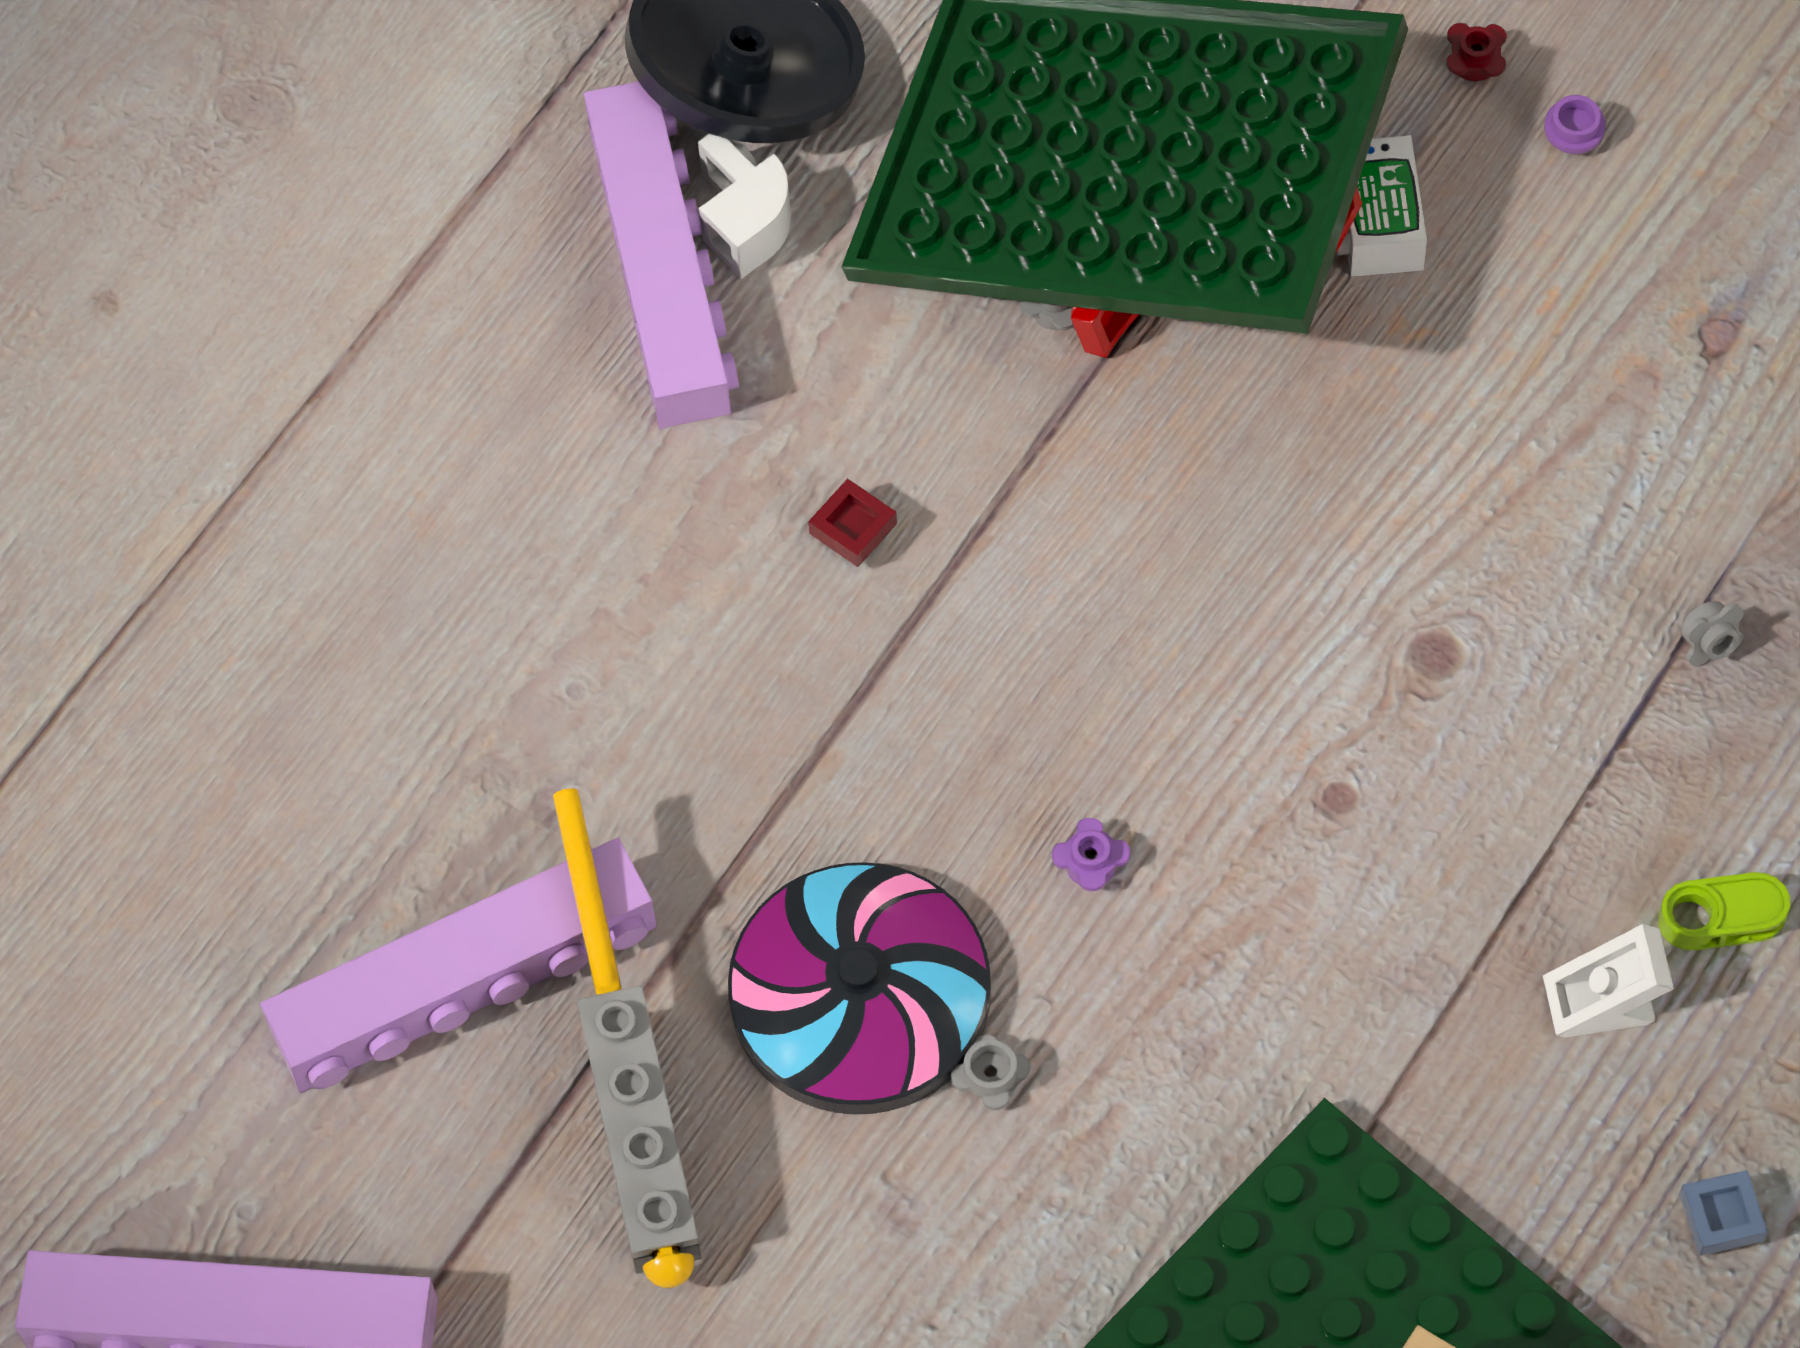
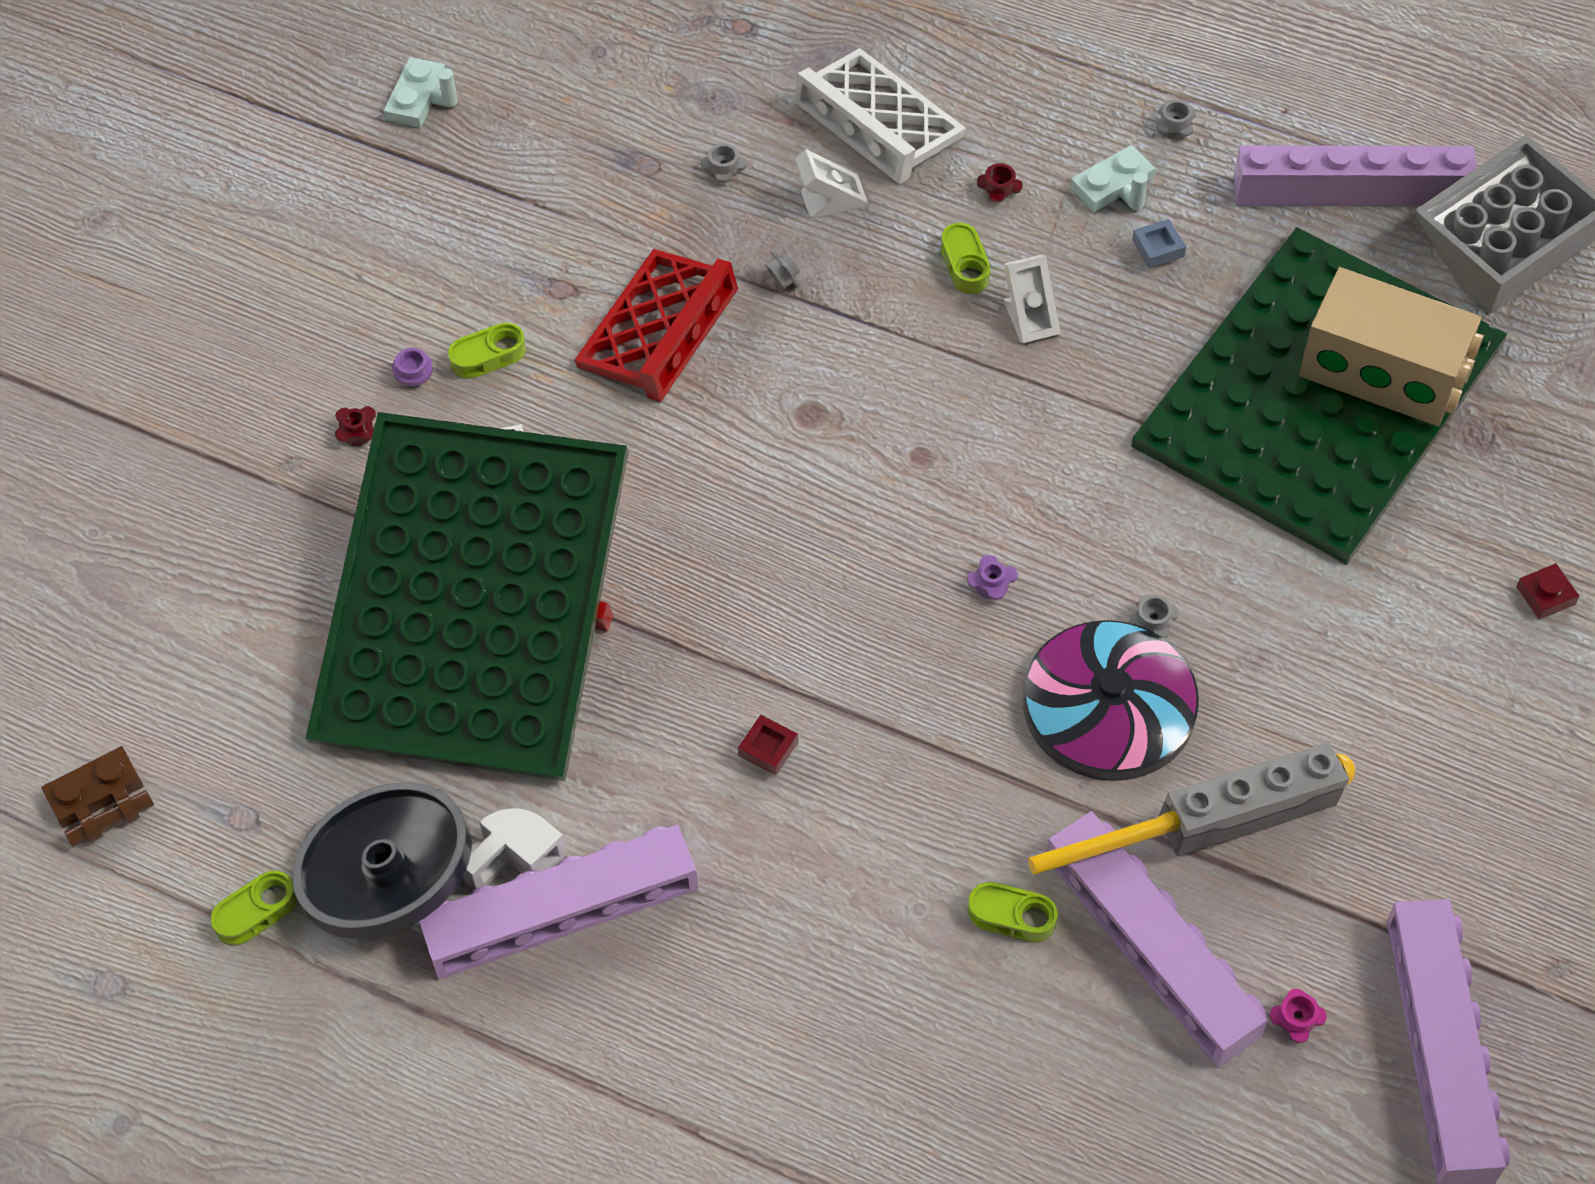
camera: 100 degrees left, 5 degrees down
none -> lime piece [448,322,526,379]
none -> red fence [574,249,738,402]
none -> lime piece [968,882,1058,943]
none -> dark pink plate [1269,989,1327,1043]

